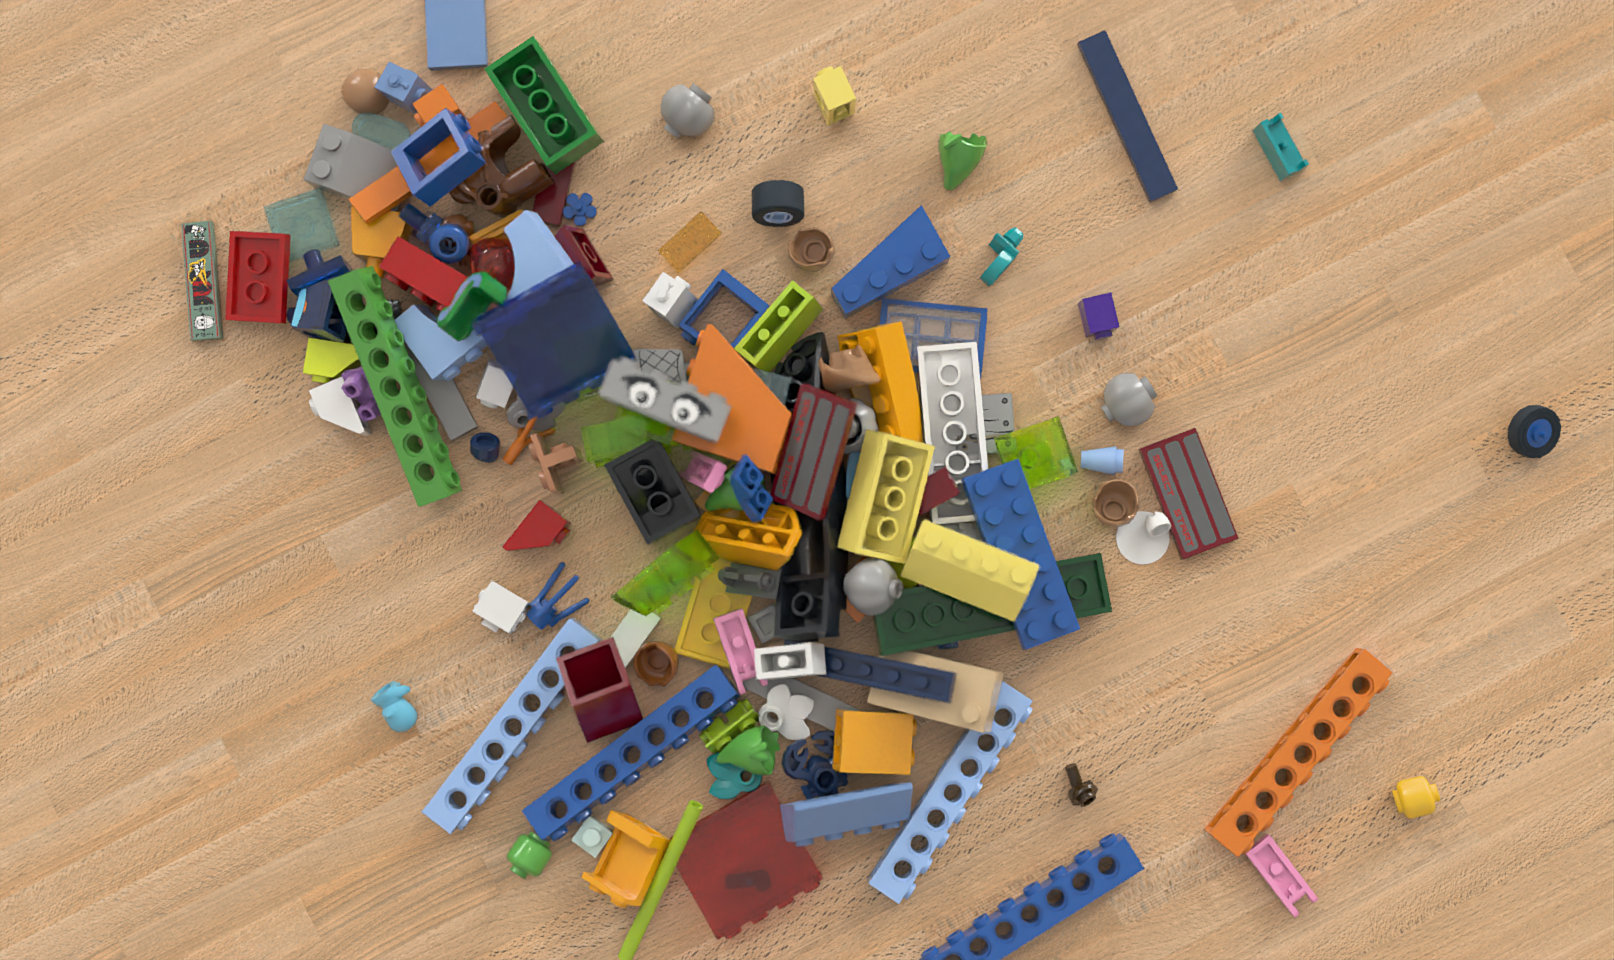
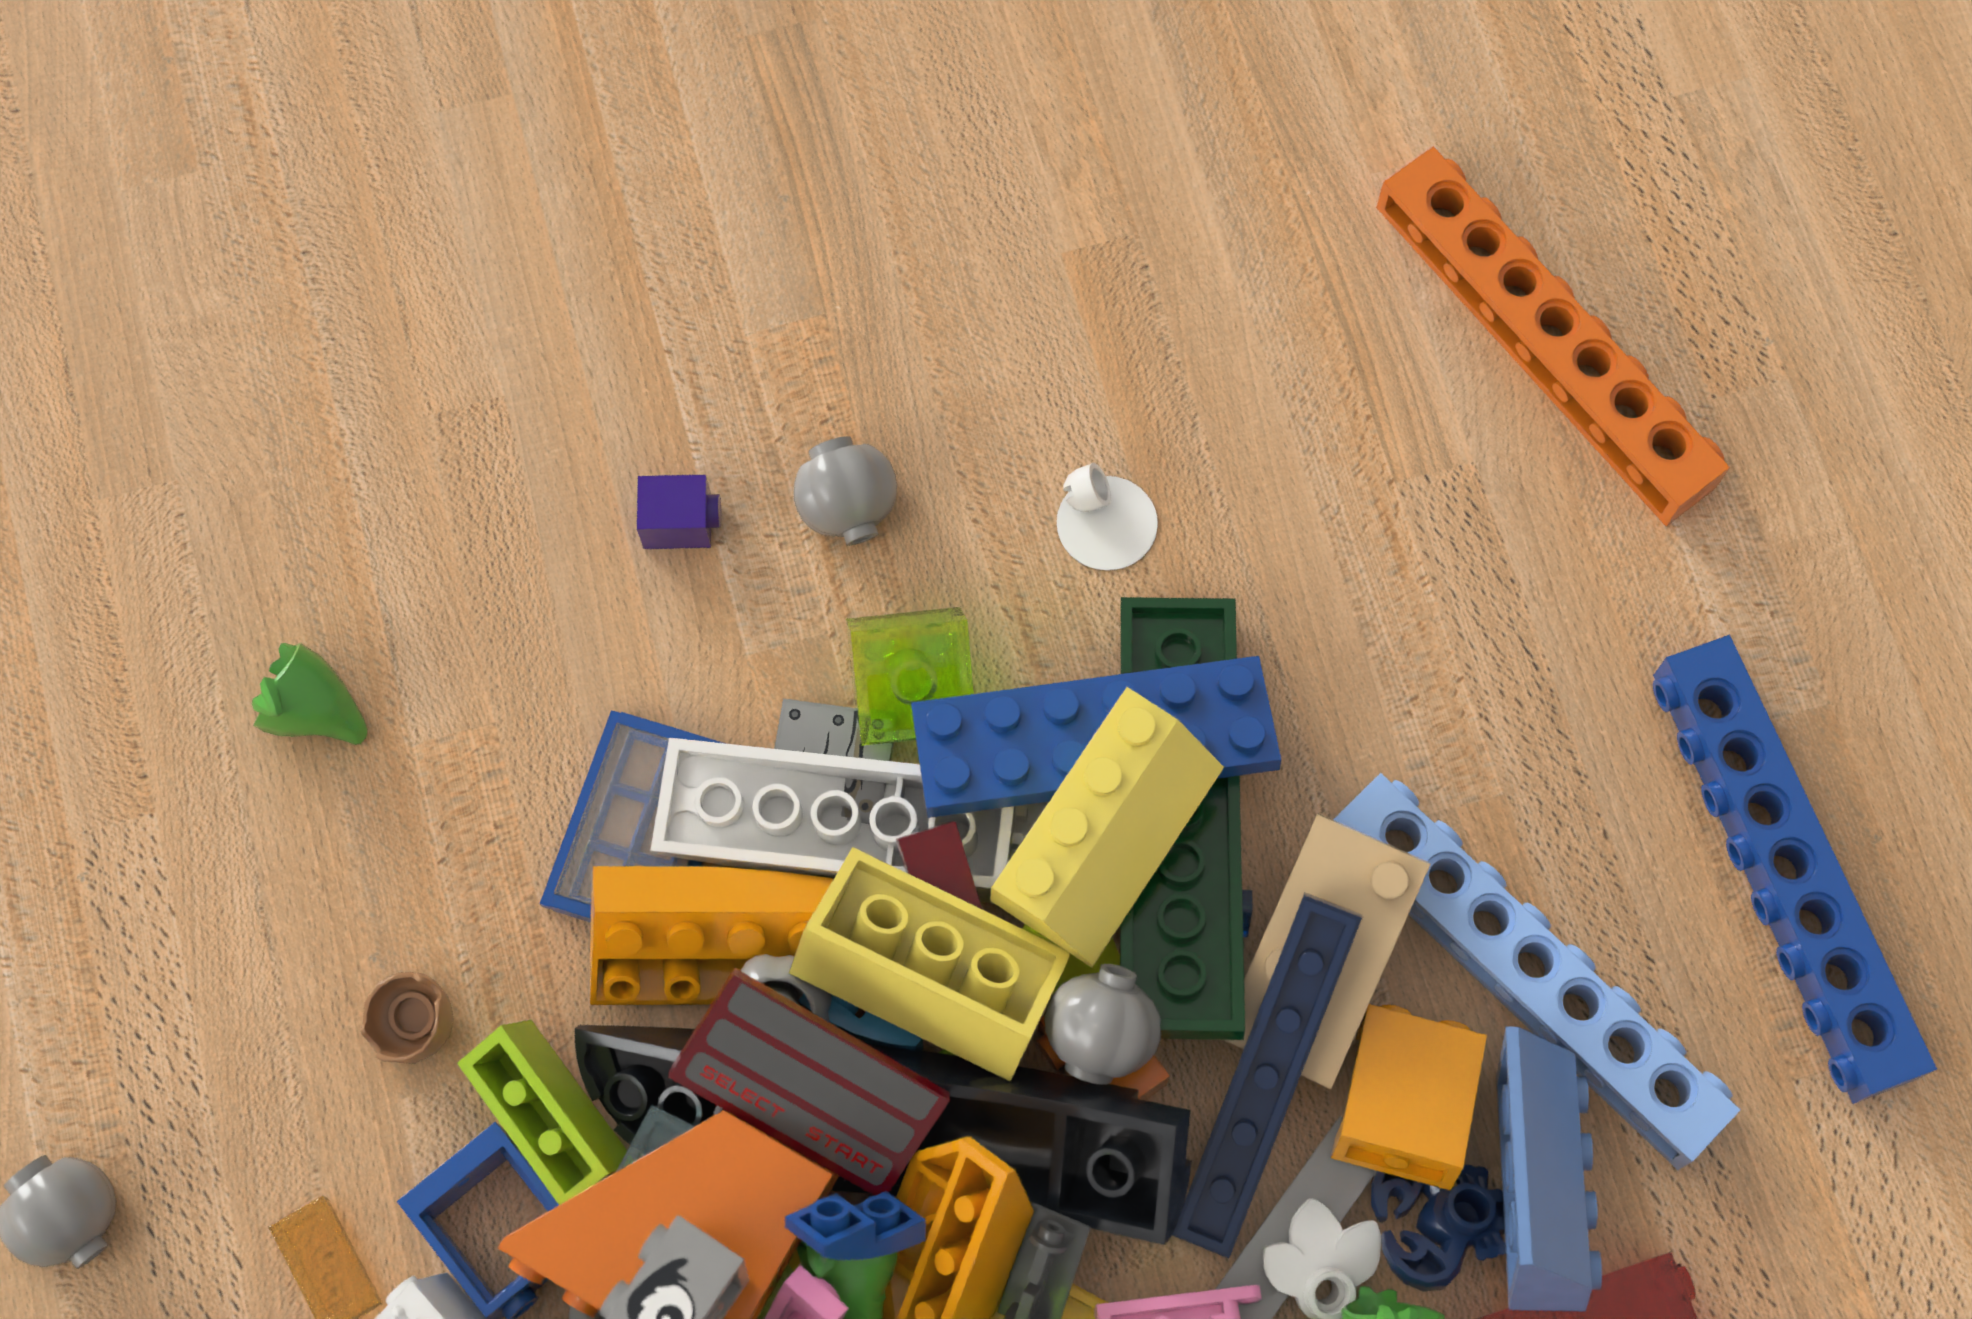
camera: 75 degrees left, 15 degrees down
light grey tile [748,603,776,644] -> none
black wheel [752,180,804,227] -> none
white brick [754,643,826,680] -> none
light yellow brick [813,66,856,126] -> none
medium nougat hair [818,345,880,393] -> none
blue wedge [831,205,951,319] -> none
teal piece [979,227,1024,287] -> none
dark brown plate [1065,763,1098,807] -> none
dark blue tile [1077,30,1178,203] -> none
light blue cone [1081,446,1124,476] -> none
medium nougat hair [1092,479,1139,528] -> none
dark grey tile [1138,428,1239,560] -> none
bright pink hinge [1245,834,1319,918] -> none
teal hinge [1252,112,1309,181] -> none
yellow head [1392,776,1441,819] -> none

